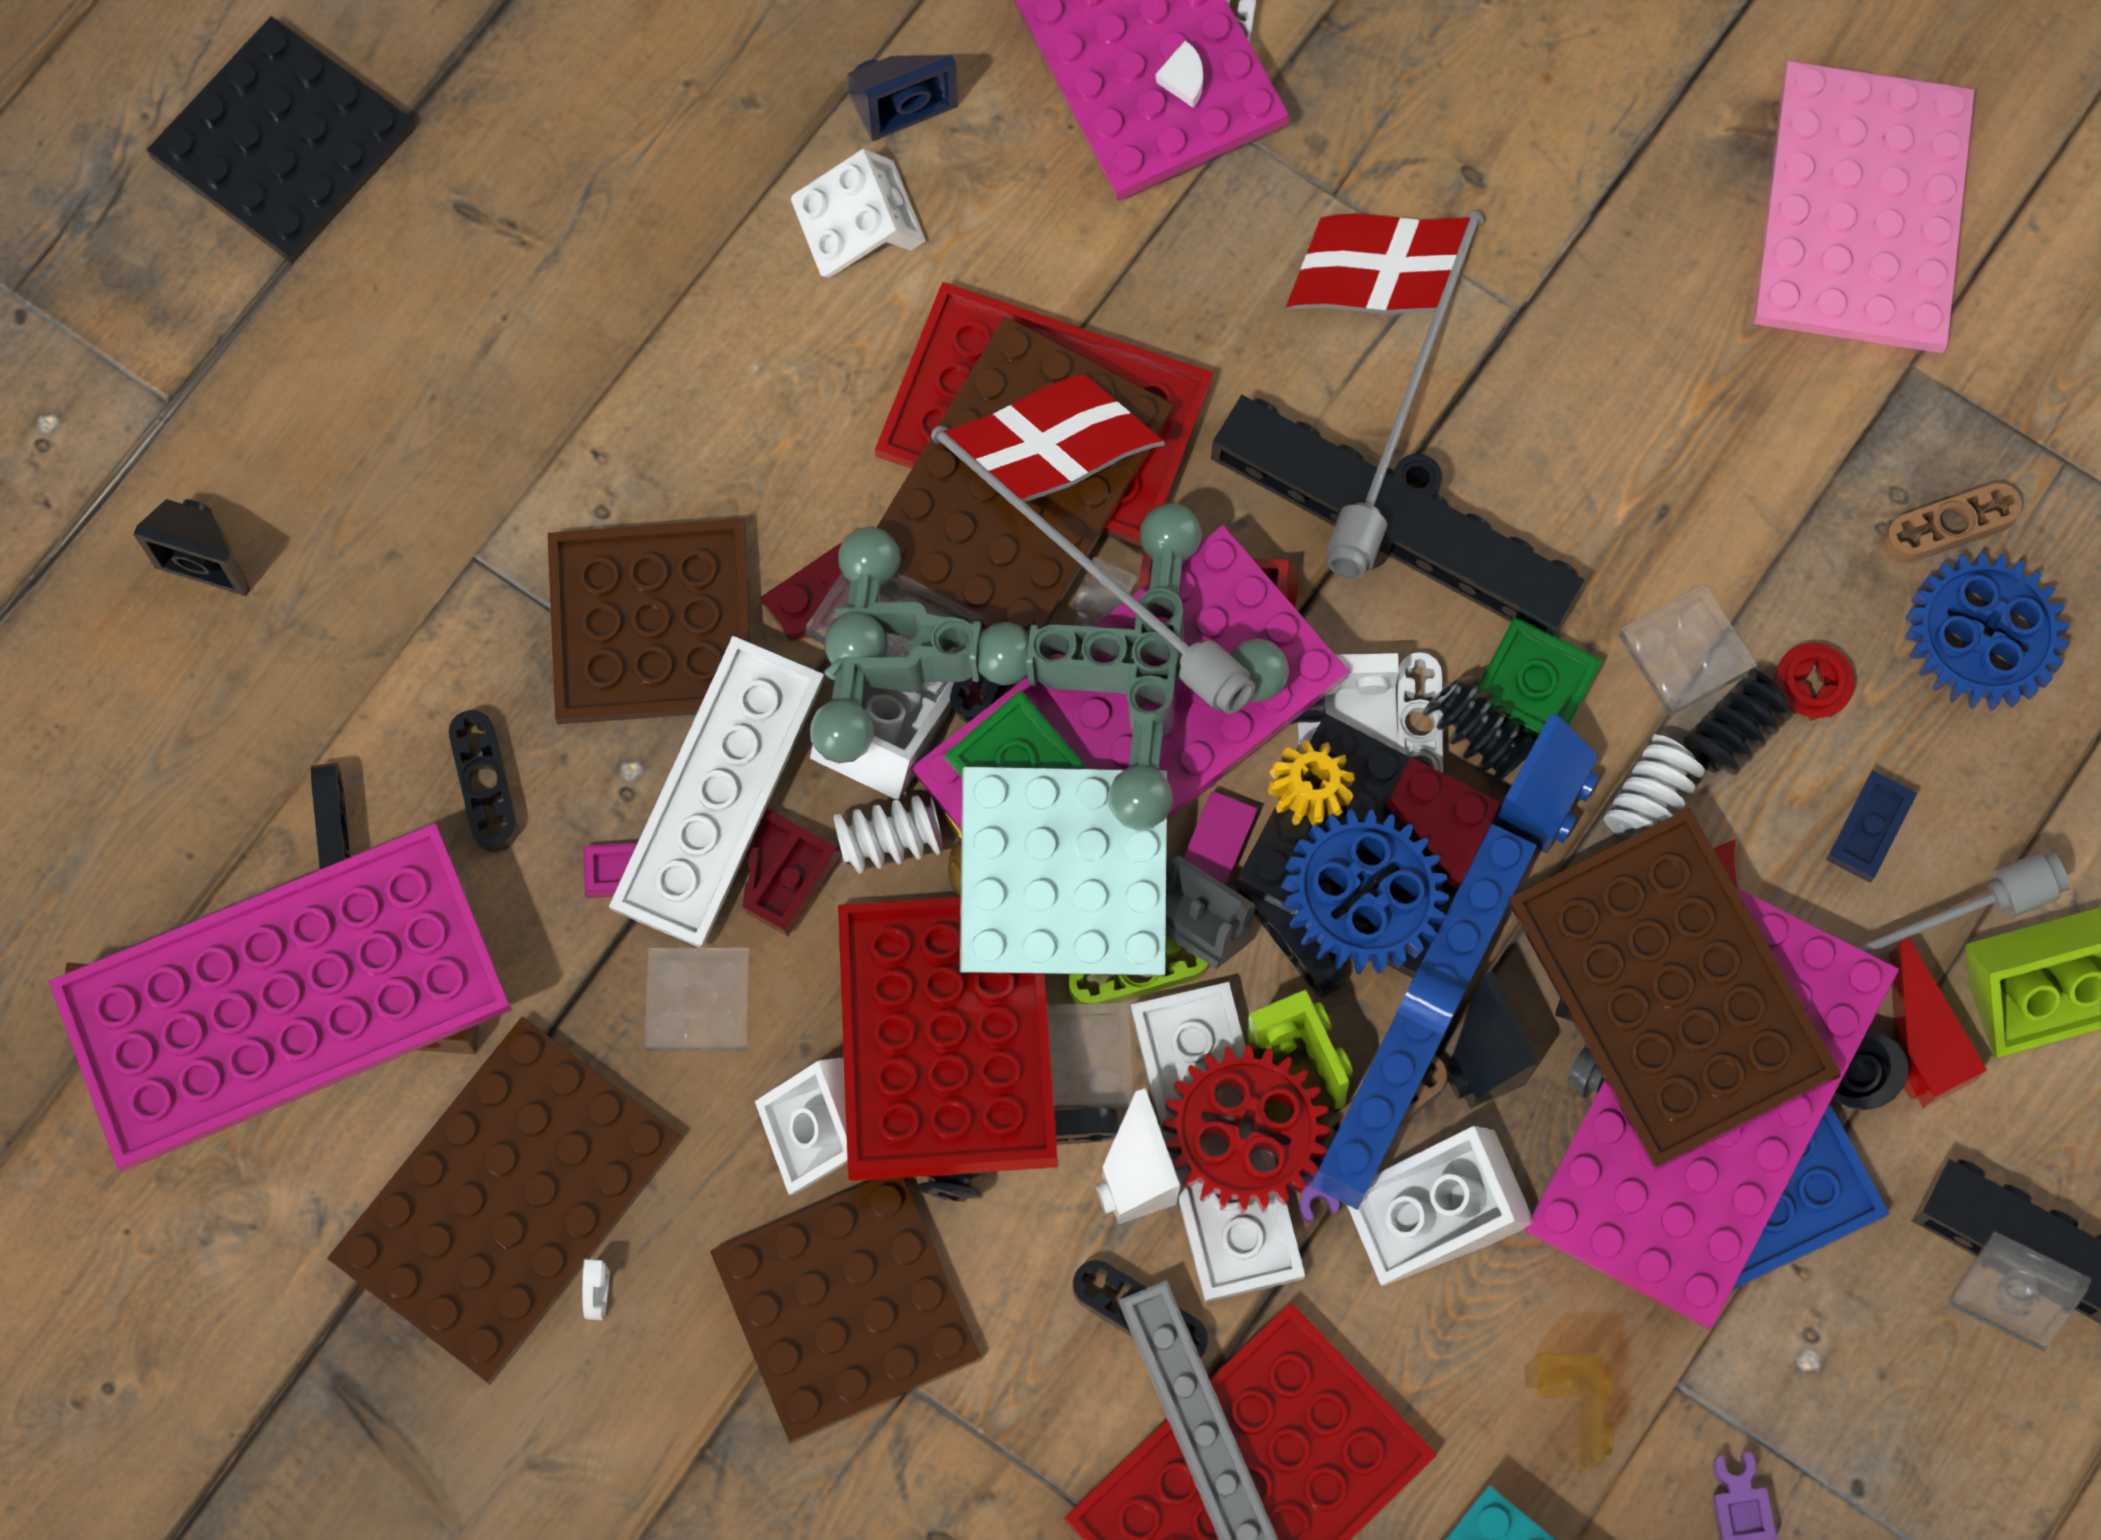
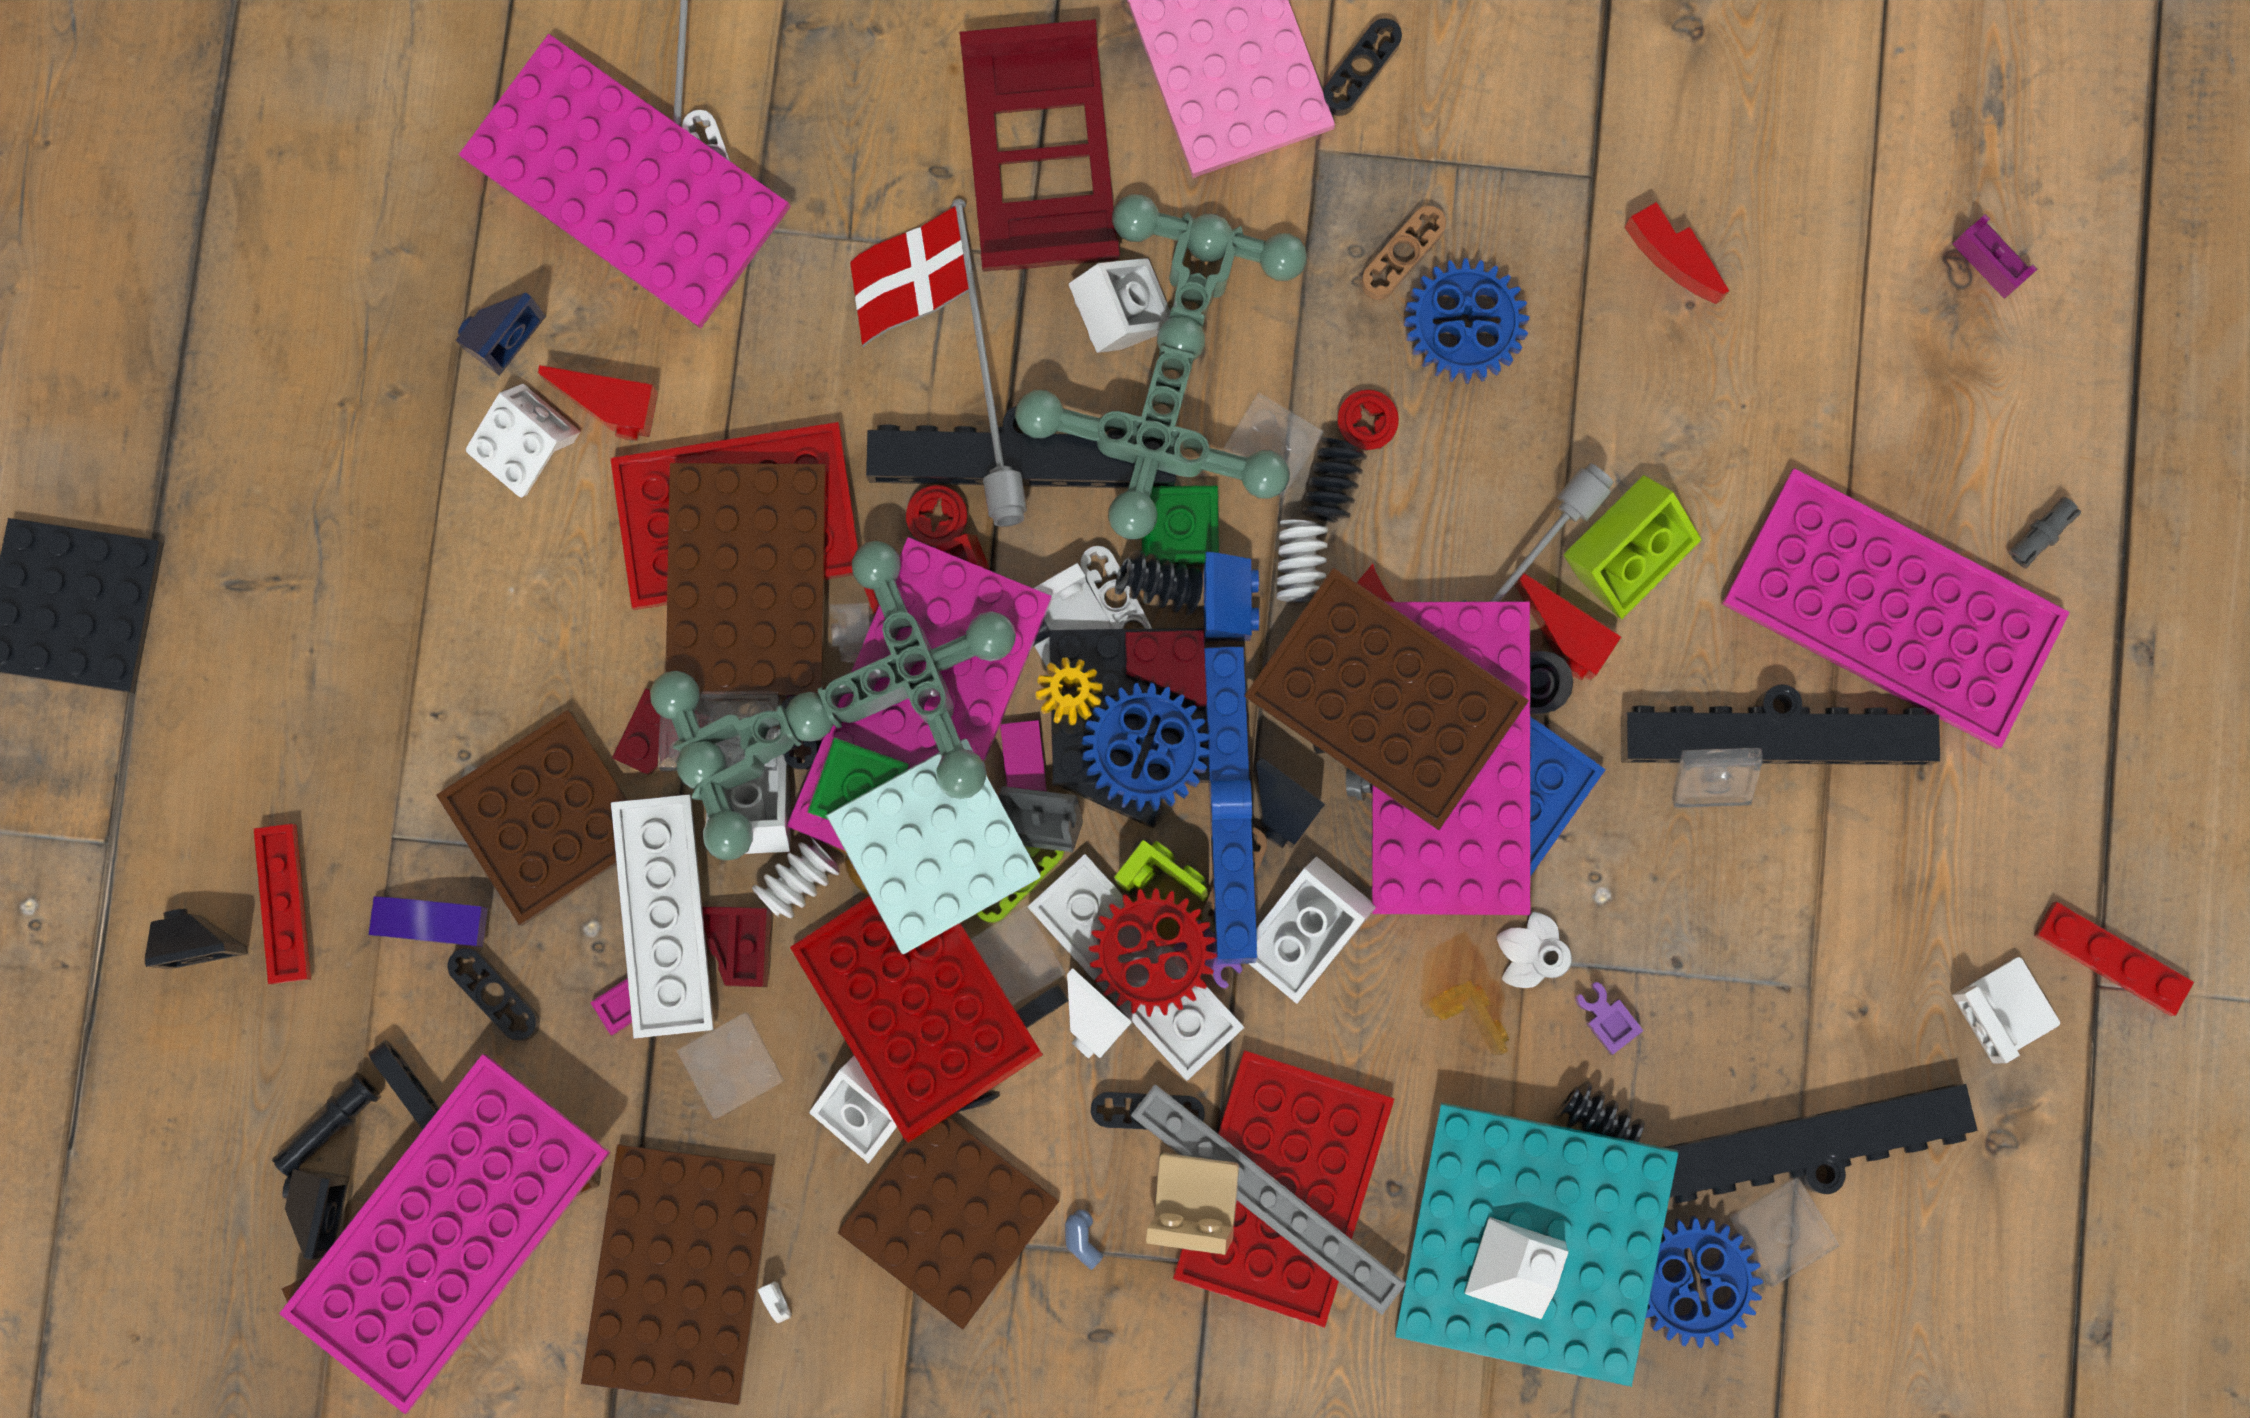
camera: 30 degrees left, 10 degrees up
flag [931,374,1255,714] -> none
white tile [1156,41,1203,108] -> none
dark blue plate [1826,770,1917,883] -> none
none -> red plate [253,824,311,985]
none -> black pin [272,1073,381,1176]
none -> black slope [282,1168,350,1260]
none -> dark purple slope [368,896,488,947]
none -> red slope [537,365,658,441]
none -> red gear [906,485,967,547]
none -> dark red piece [959,19,1120,272]
none -> sand green piece [1015,194,1307,540]
none -> sand blue arm [1065,1209,1104,1270]
none -> white slope [1069,258,1170,353]
none -> tan bracket [1146,1153,1239,1255]
none -> black beam [1323,18,1402,116]
none -> white plate [1497,912,1572,988]

